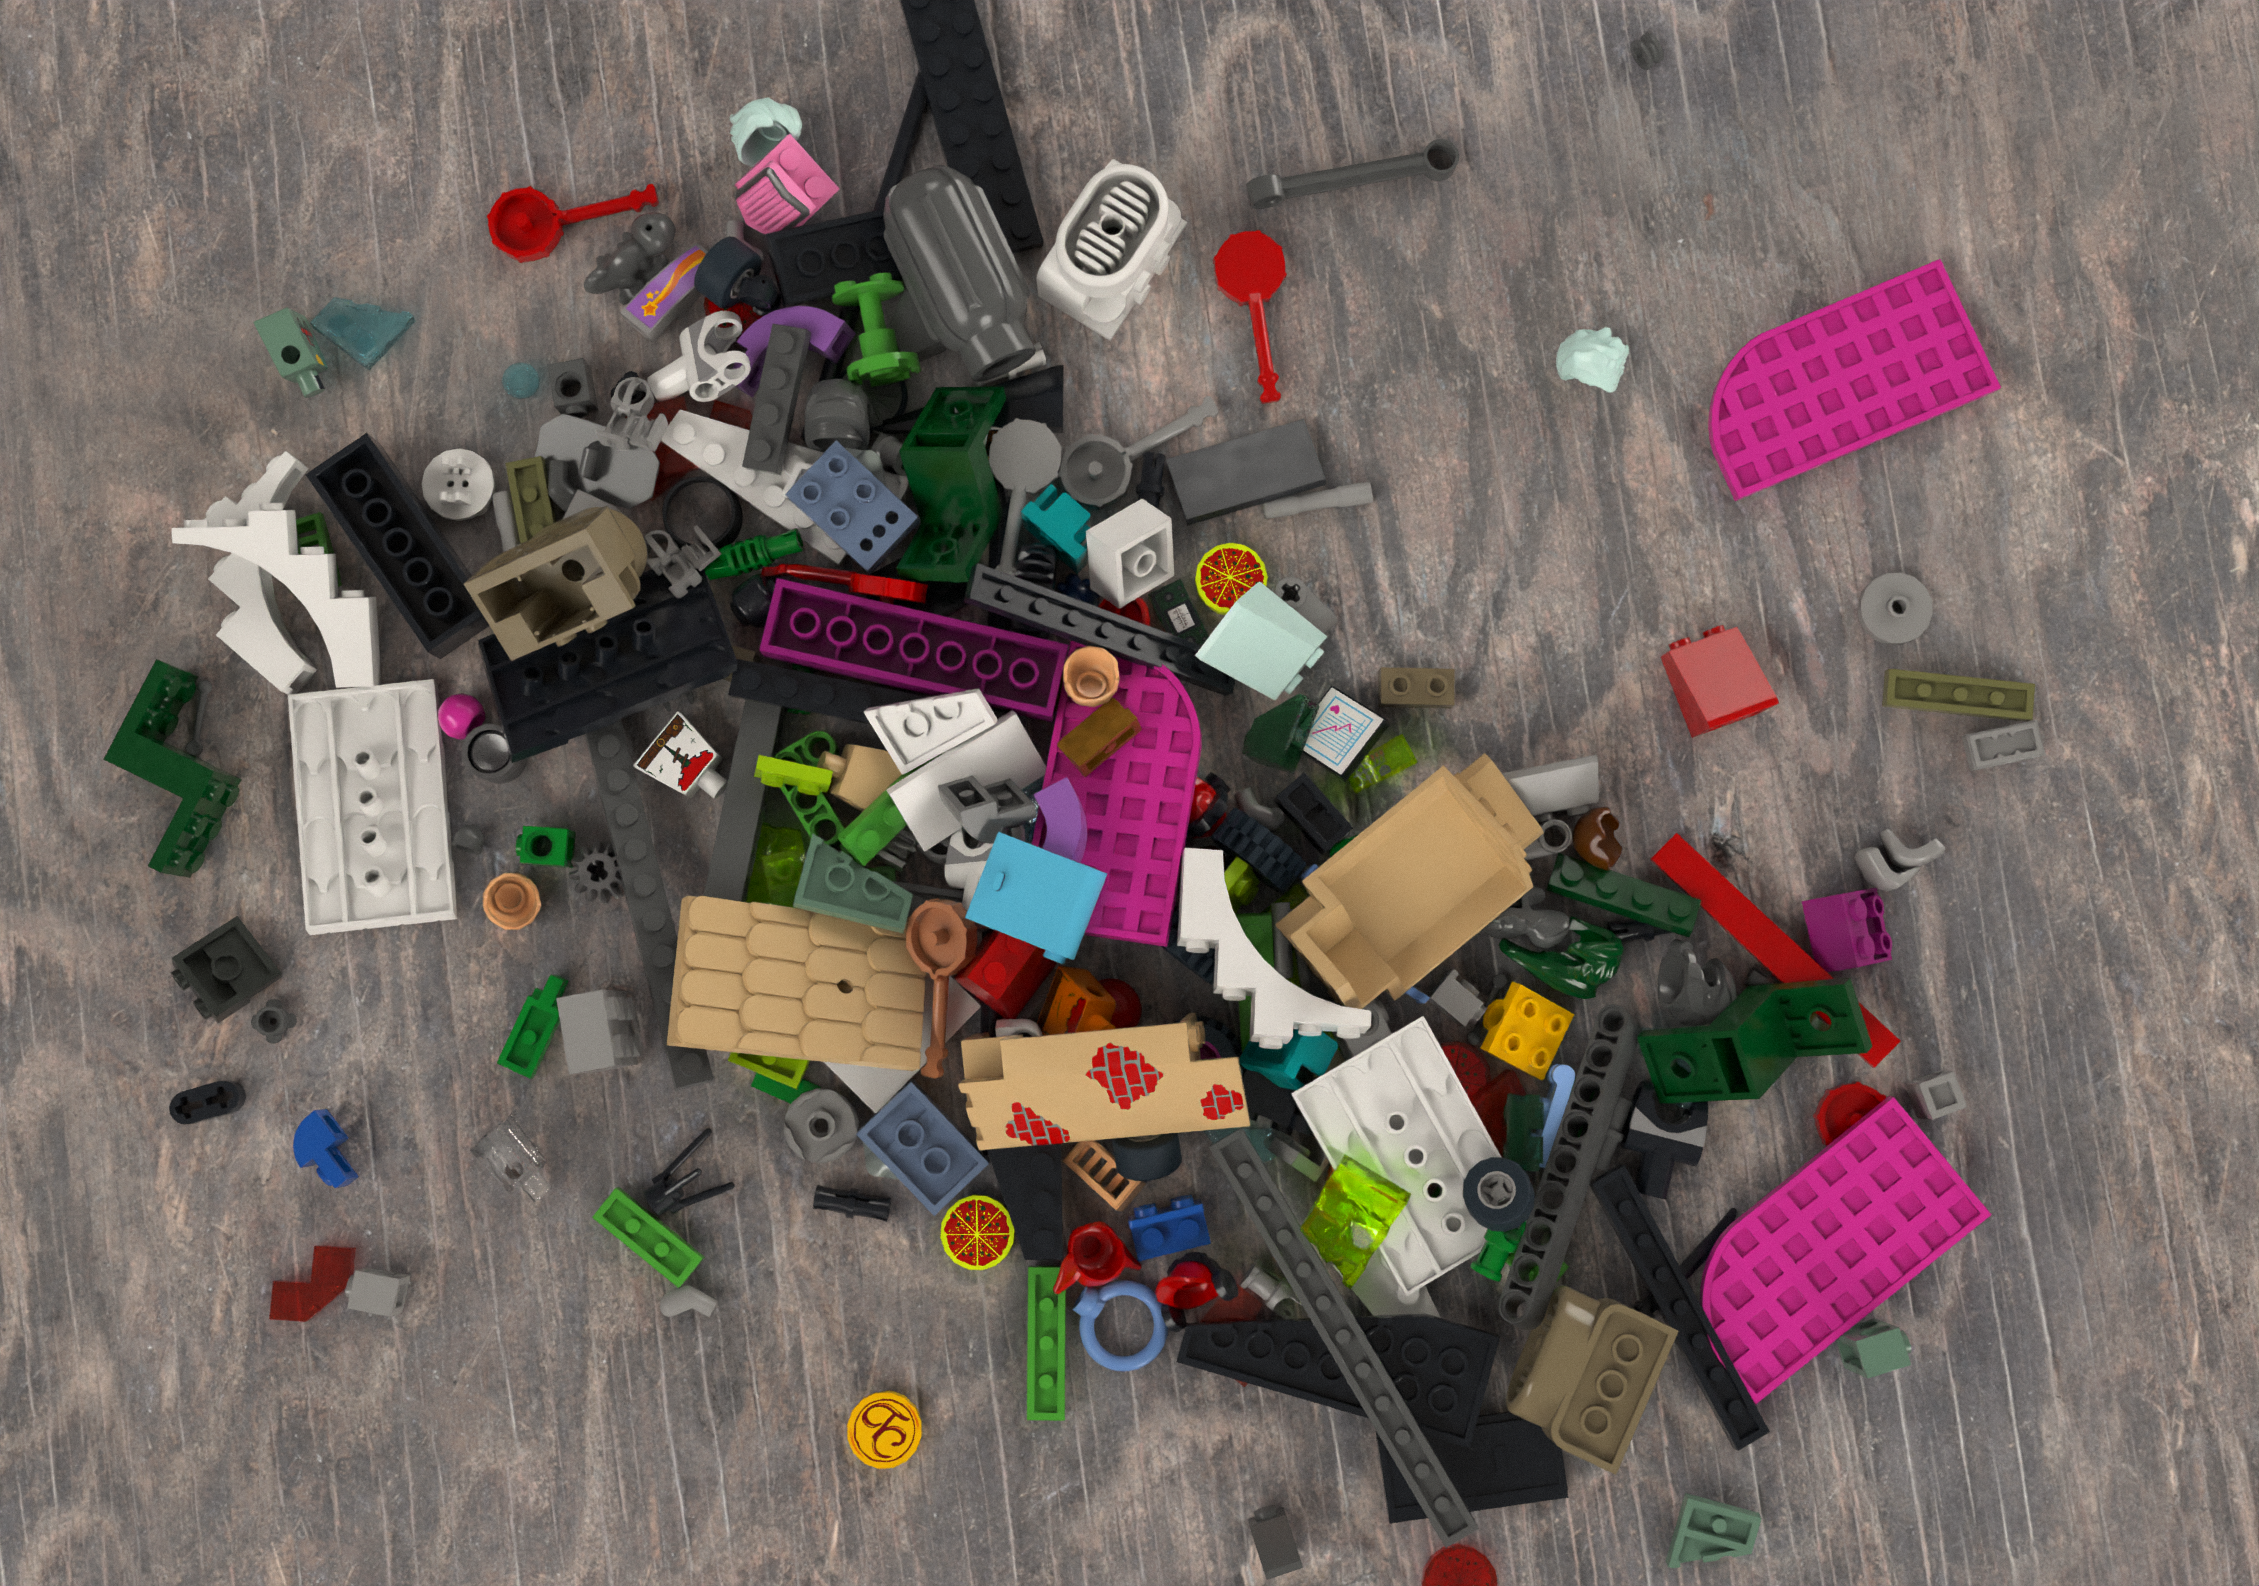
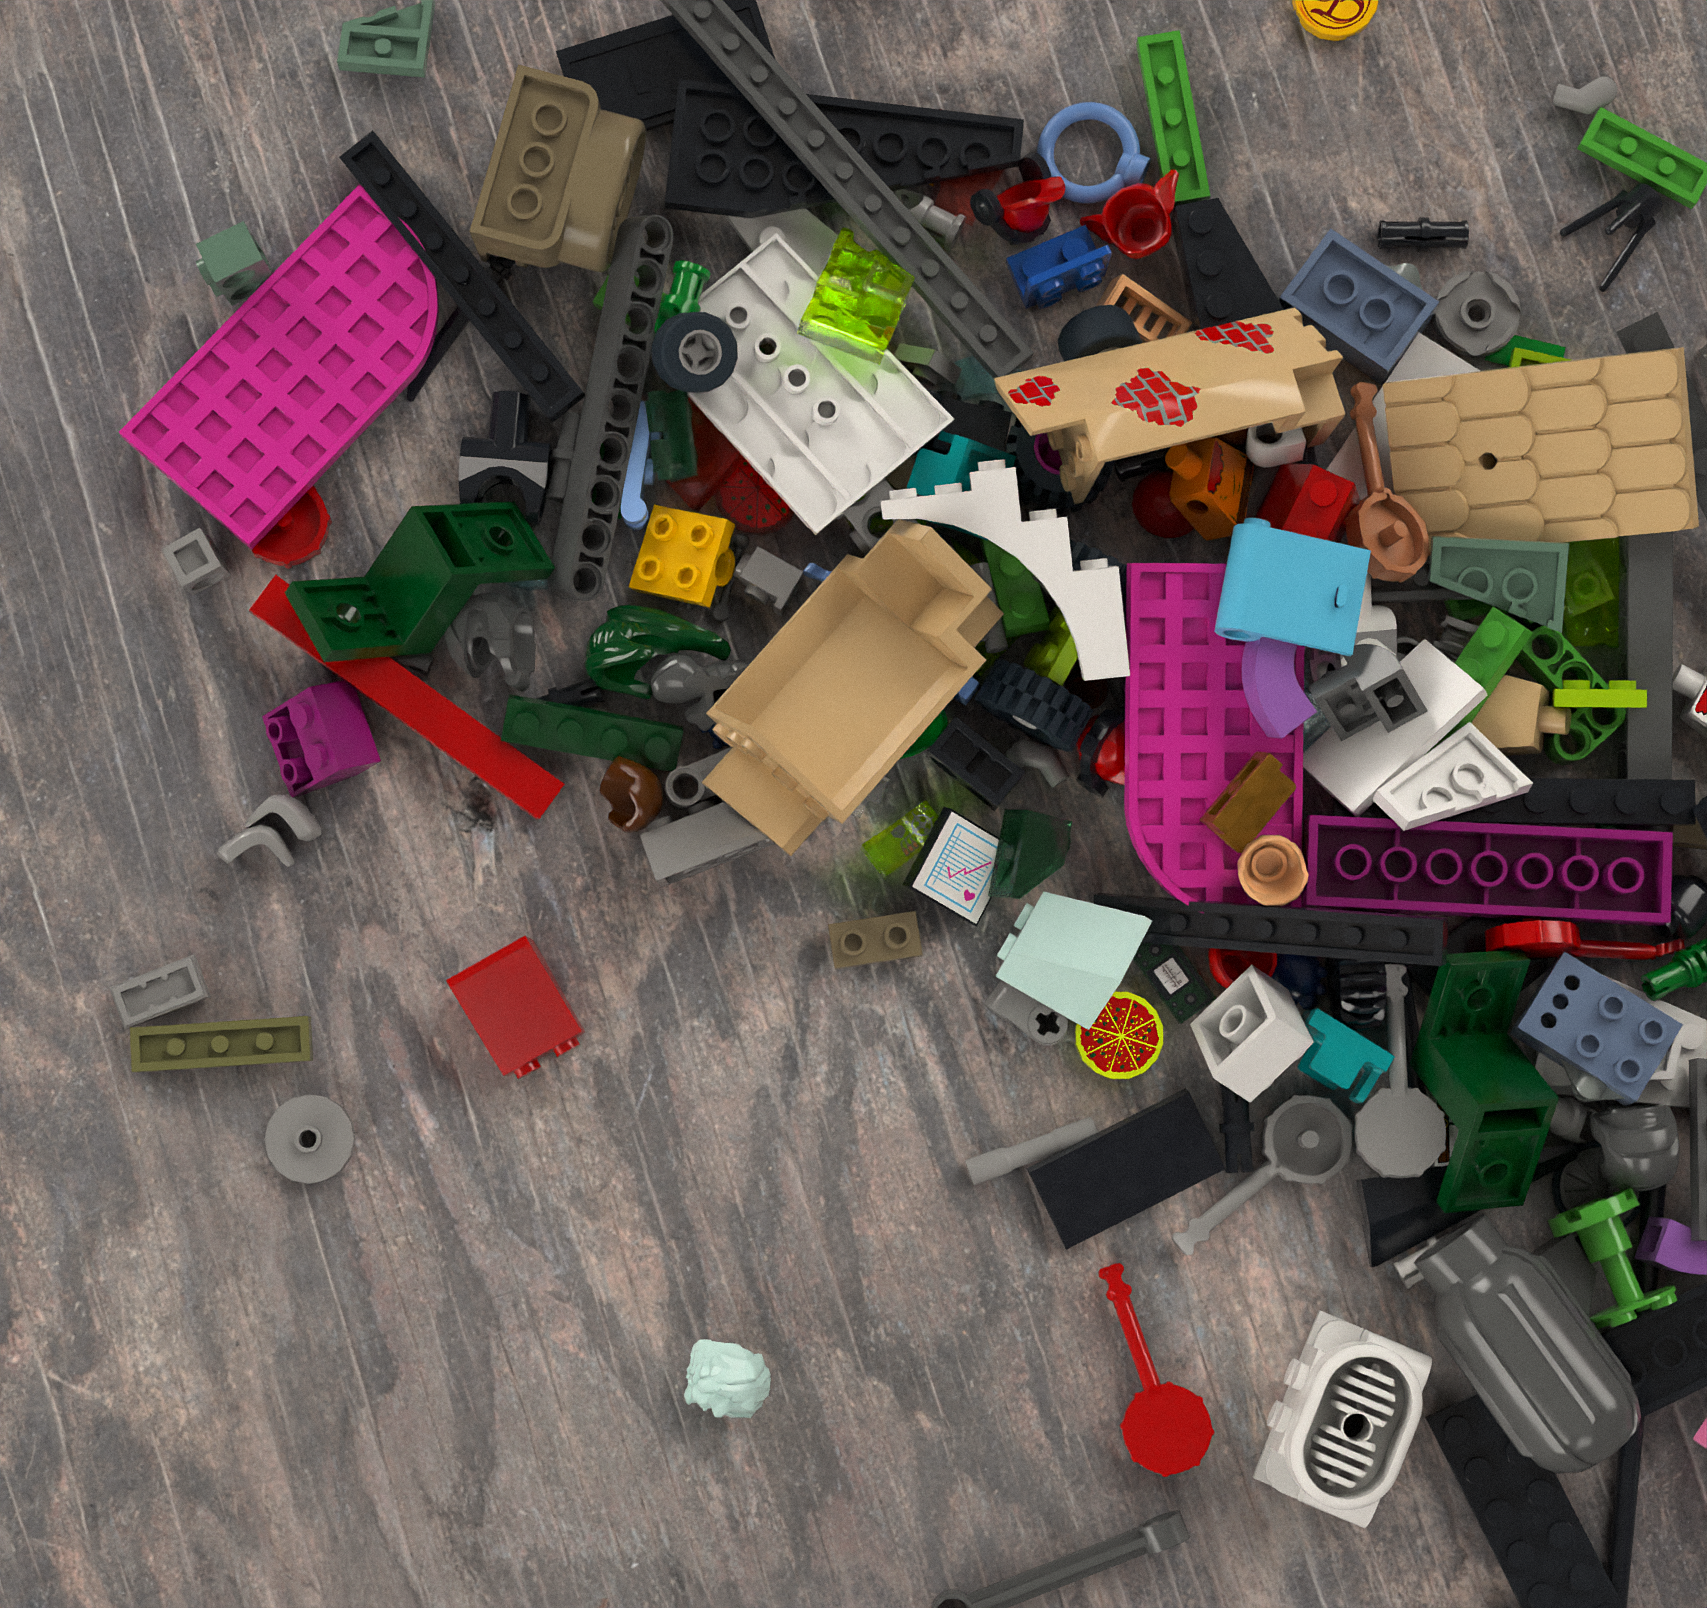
camera: 170 degrees right, 0 degrees up
tile [940,1194,1015,1270] -> none
dark pink plate [1708,259,2001,502] -> none

